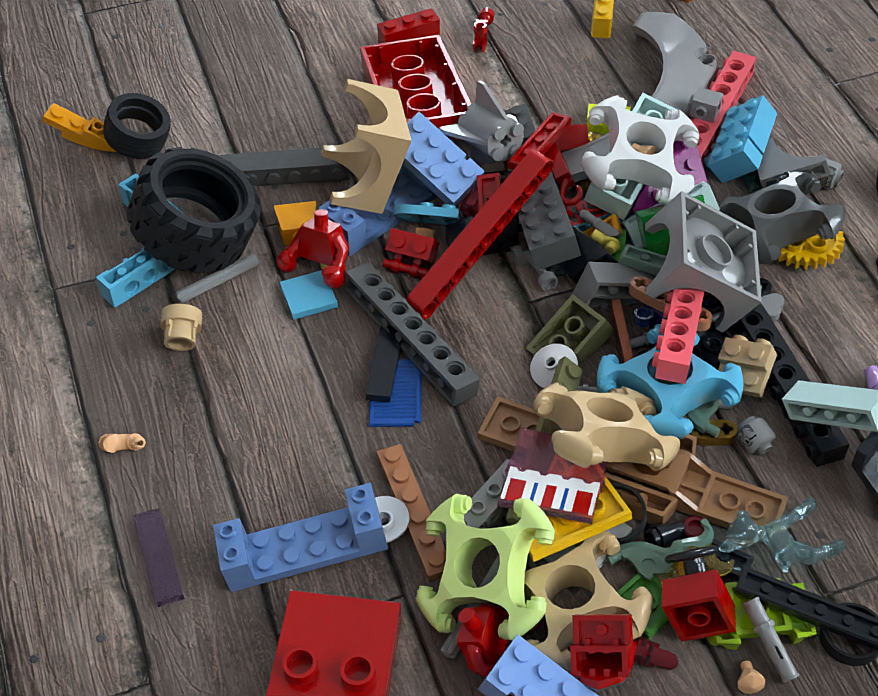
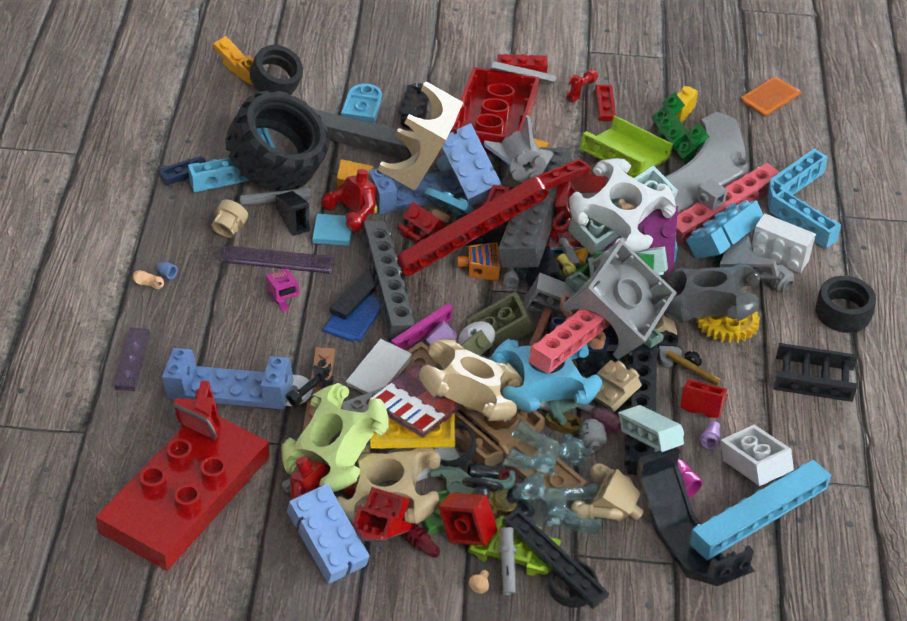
camera: 20 degrees right, 5 degrees down
none -> medium blue hose [157,262,178,279]
none -> dark blue hinge [158,156,206,186]
none -> red piece [173,381,221,440]
none -> clear purple tile [221,245,335,274]
none -> dark pink piece [266,268,300,311]
none -> black slope [276,191,310,236]
none -> black bar [286,359,334,407]
none -> medium azure plate [341,84,382,123]
none -> white tile [346,339,413,394]
none -> dark pink tile [391,303,453,351]
none -> black sword [399,83,428,129]
none -> lavender panel [426,320,457,344]
none -> orange torso [457,243,500,281]
none -> light grey tile [488,61,557,85]
none -> clear light blue animal [502,419,594,476]
none -> tan torso [571,463,644,521]
none -> lime panel [579,116,673,177]
none -> clear pink brick [591,407,621,435]
none -> red tile [595,85,616,122]
none -> green bracket [651,92,710,164]
none -> pearl gold bar [666,350,721,386]
none -> red brick [680,379,728,418]
none -> black plate [684,351,702,366]
none -> white brick [752,213,816,273]
none -> medium azure brick [767,149,841,249]

